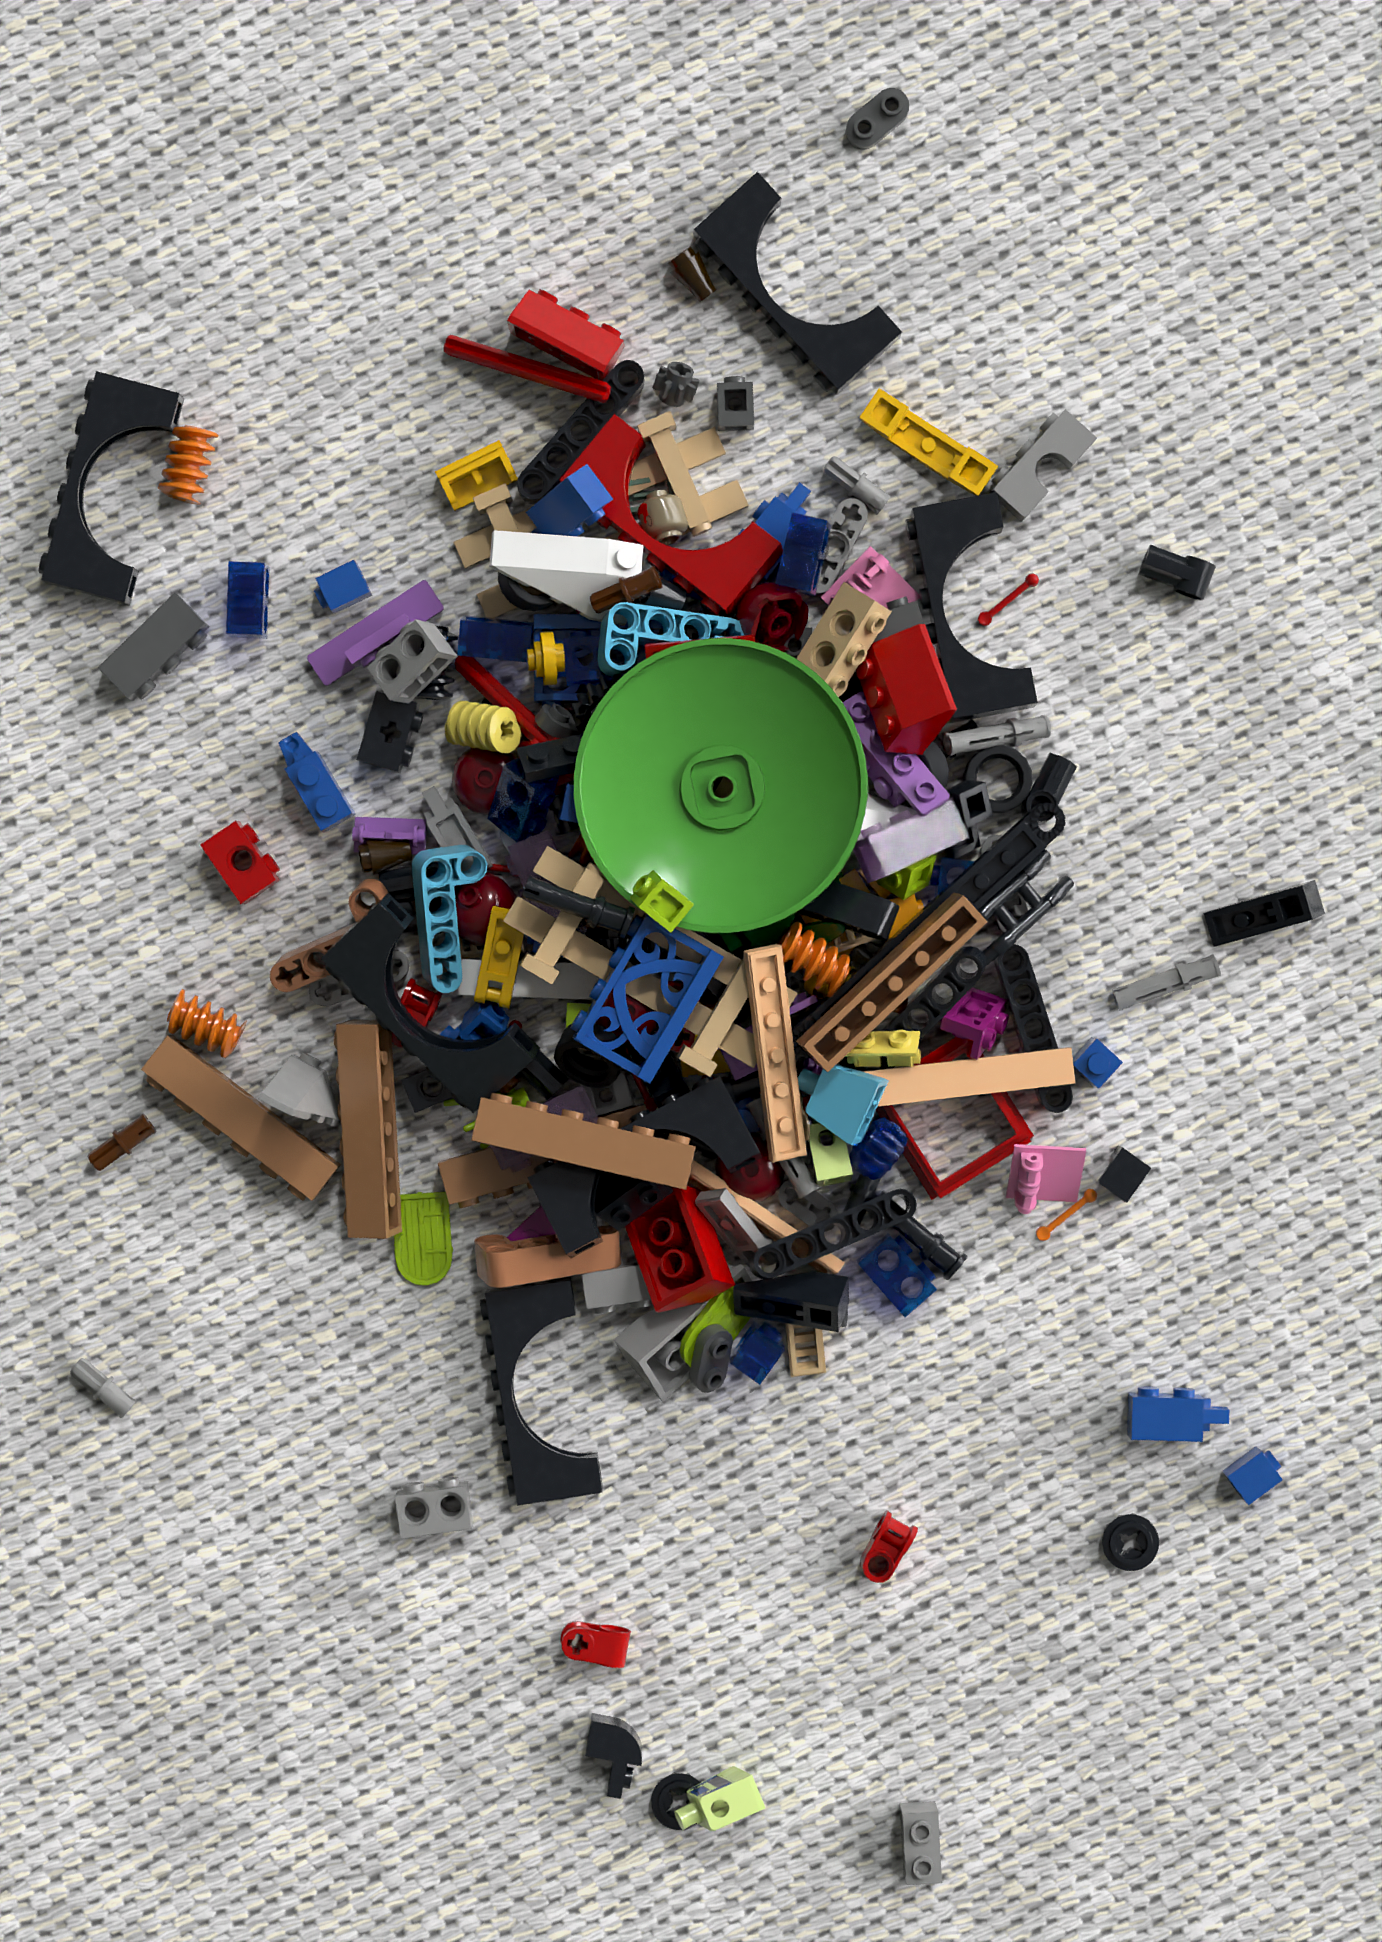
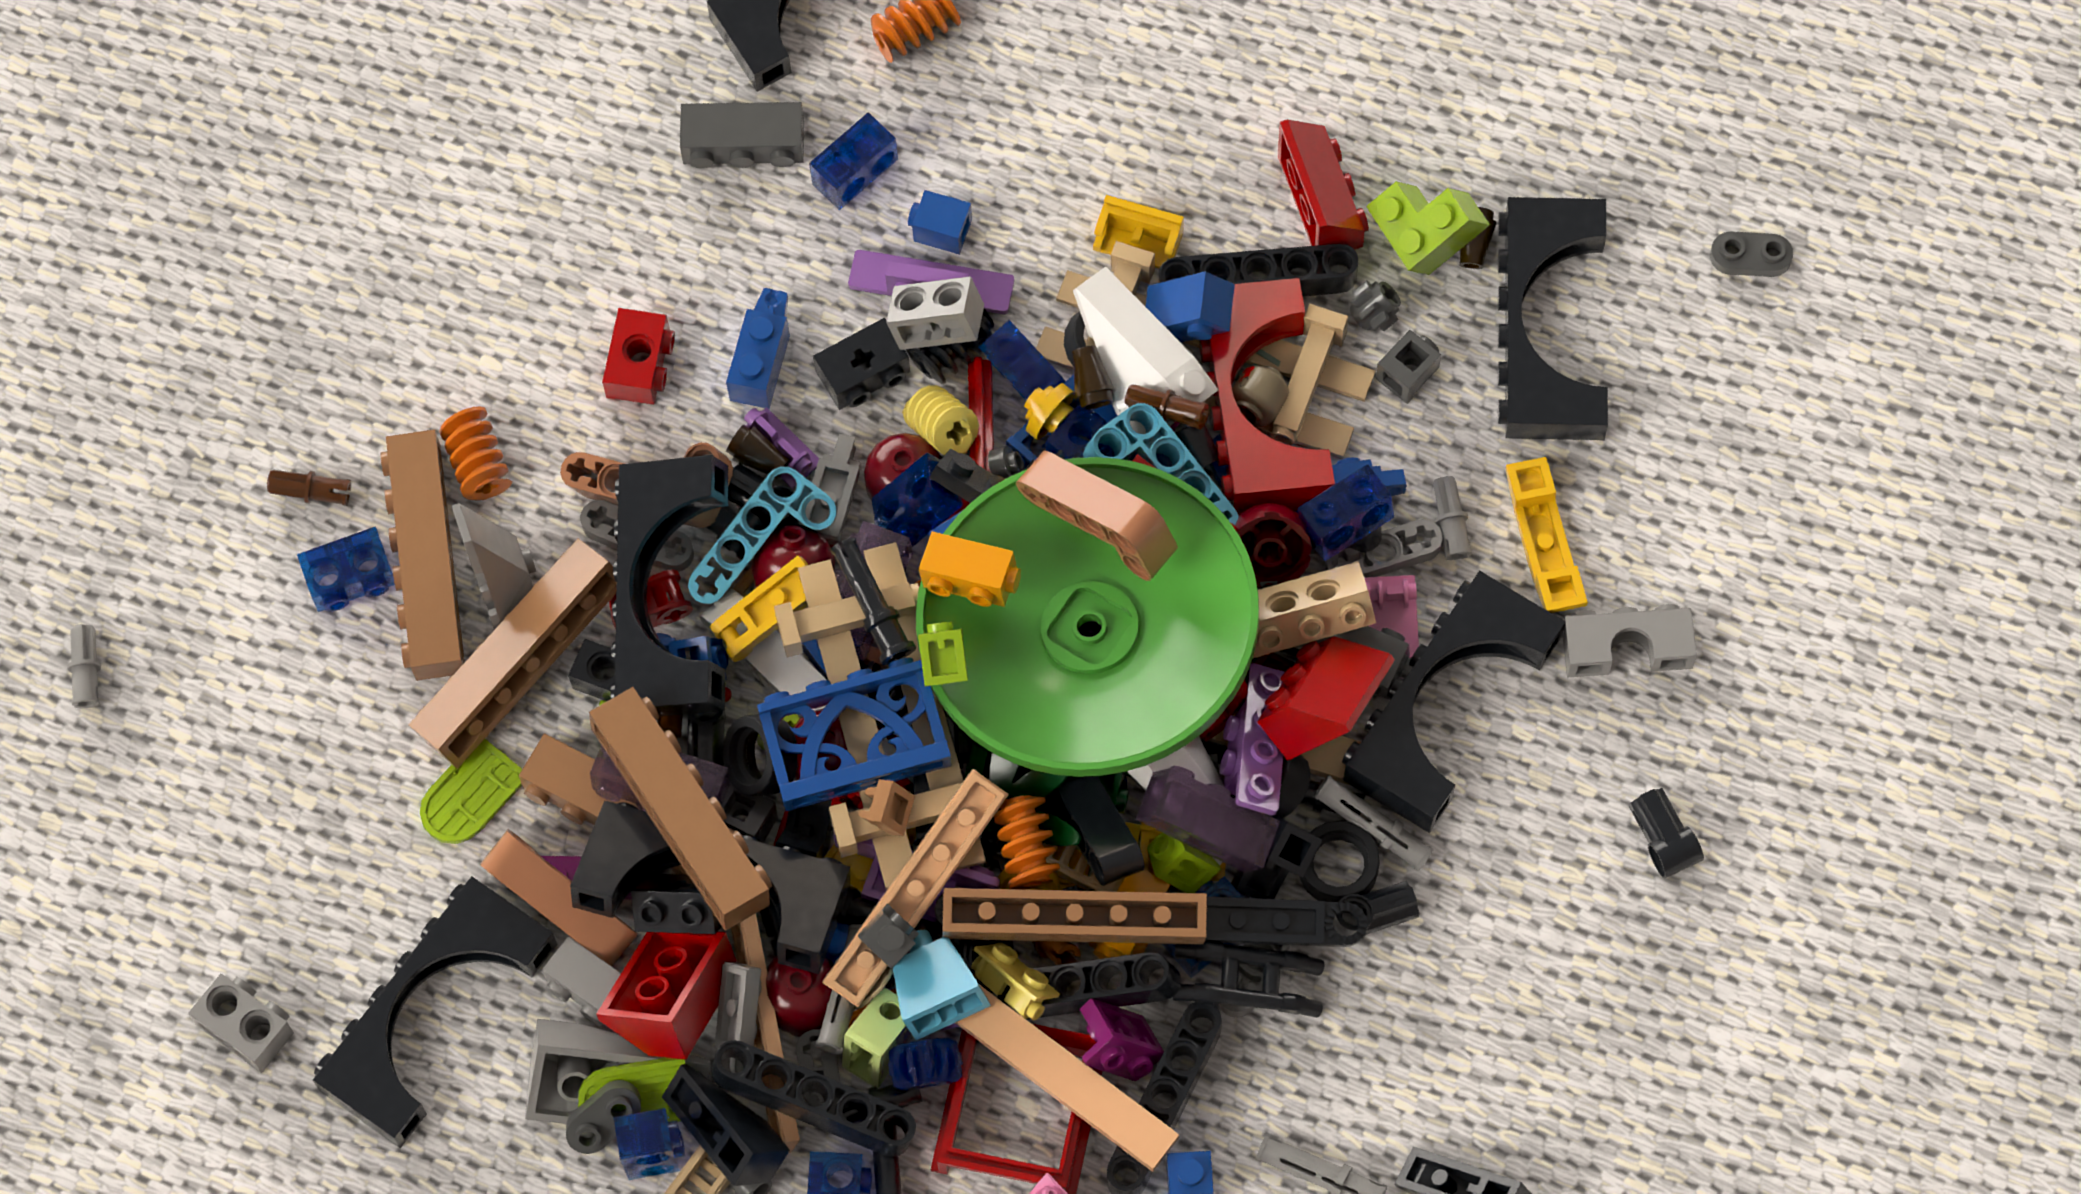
camera: 45 degrees right, 20 degrees down
red axle [443,335,611,403] -> none
red hinge [978,573,1039,626] -> none
none -> clear blue brick [297,526,395,612]
none -> medium nougat tile [858,779,915,837]
none -> dark grey brick [858,903,919,969]
none -> light orange brick [919,531,1021,607]
none -> nougat beam [1016,451,1178,581]
none -> dark brown cone [1072,346,1115,410]
none -> lime brick [1366,181,1490,275]

